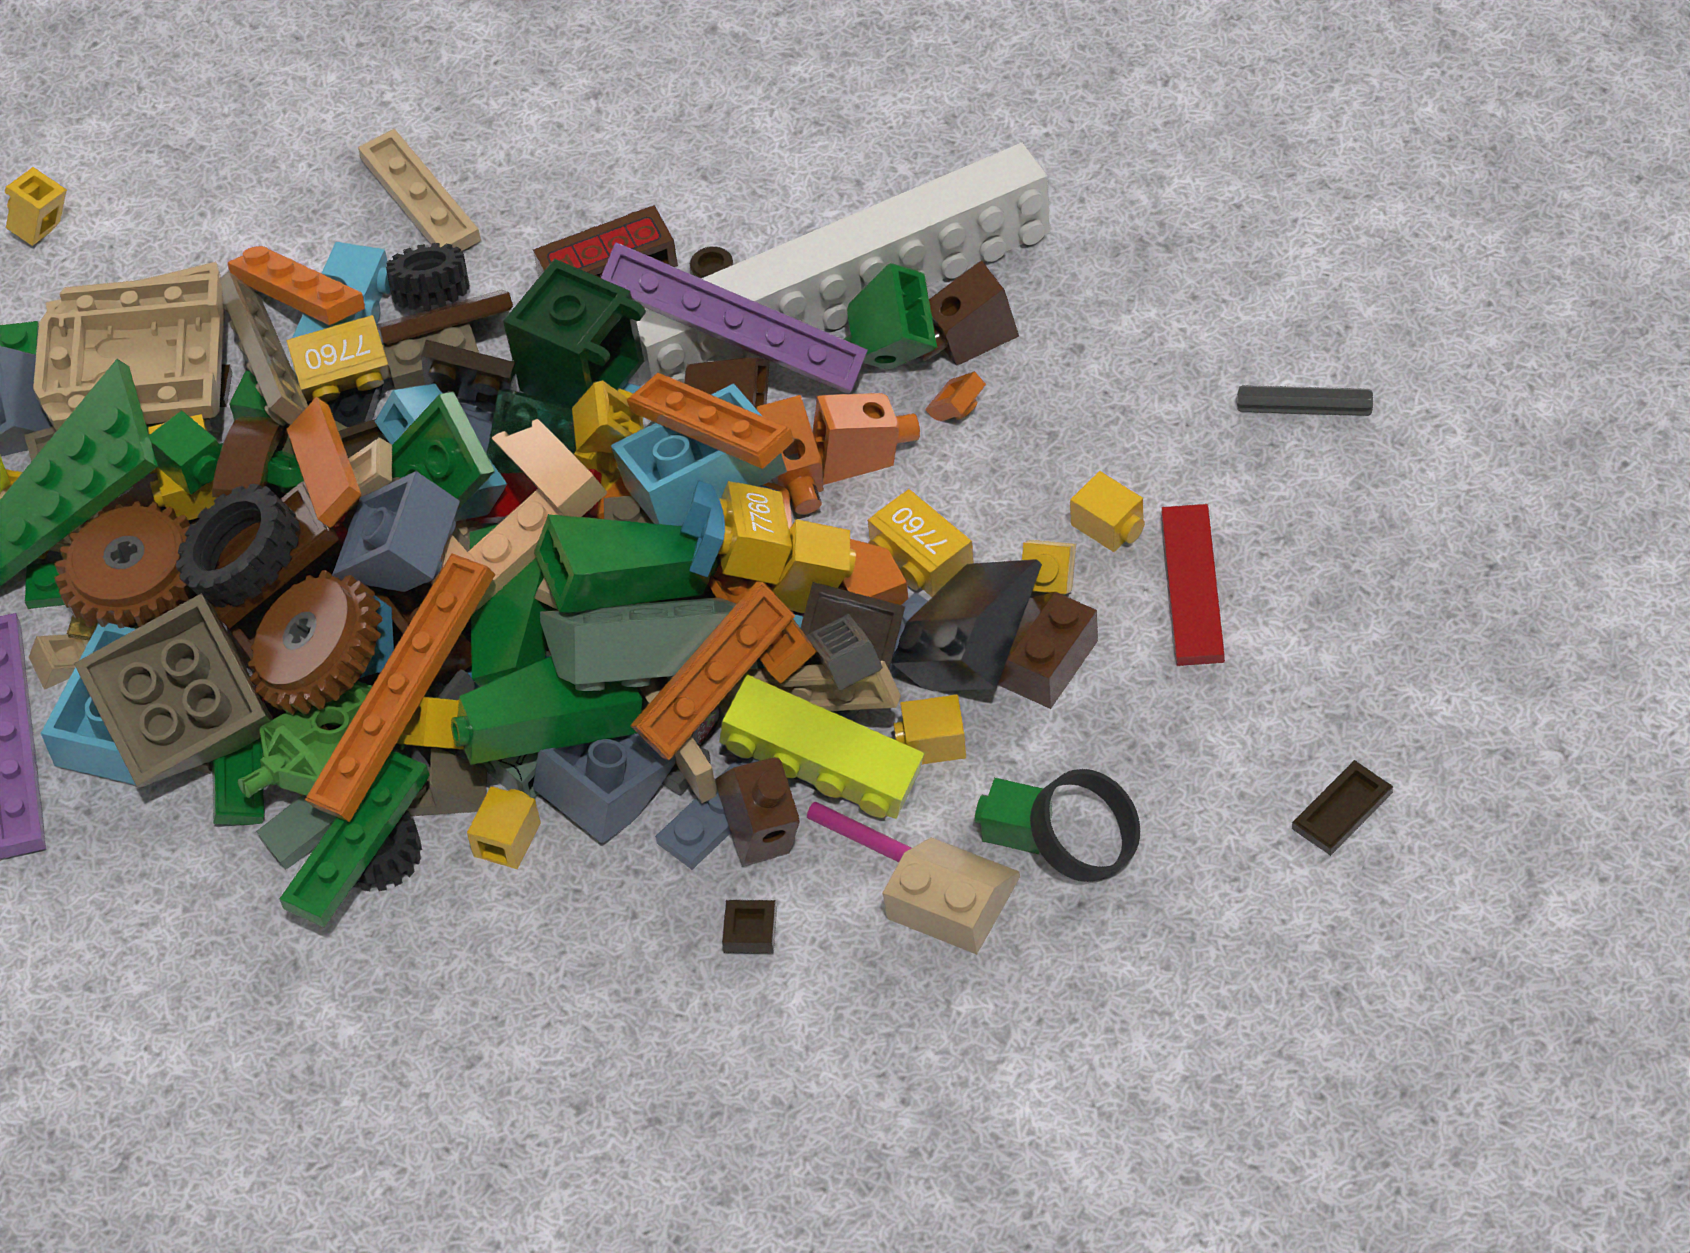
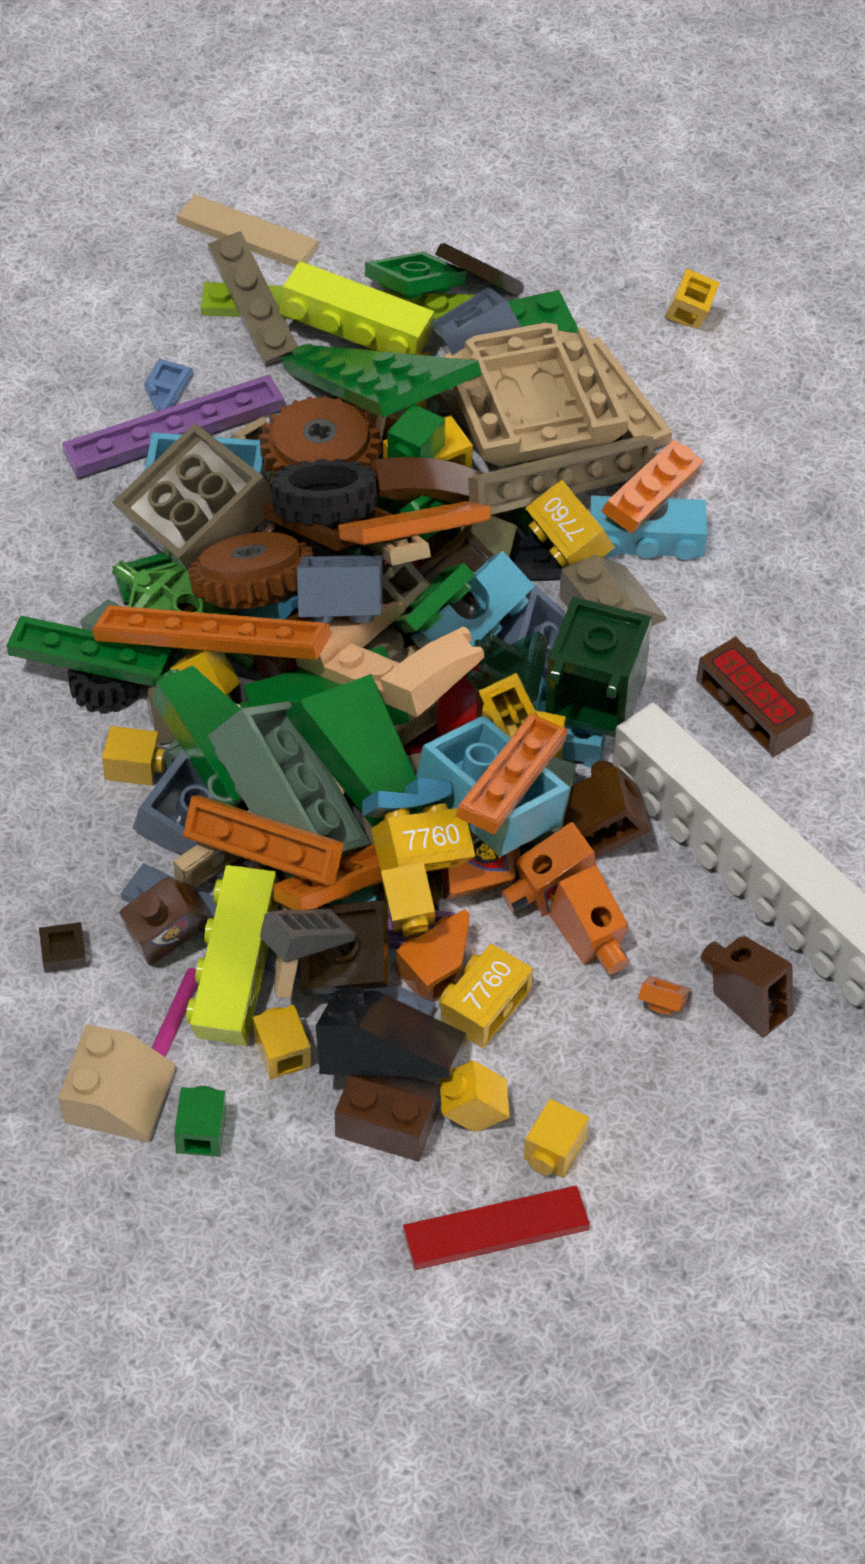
camera: 70 degrees right, 0 degrees up
tan plate [358,128,481,251] -> none
reddish brown tile [376,289,513,345] -> none
black tyre [386,243,470,310] -> none
dark brown plate [421,339,517,412] -> none
medium lavender plate [601,242,868,394] -> none
dark brown tile [690,246,734,279] -> none
green torso [844,263,937,369] -> none
black tyre [1030,769,1141,882] -> none
dark grey axle [1237,385,1373,416] -> none
dark brown tile [1292,760,1393,856] -> none

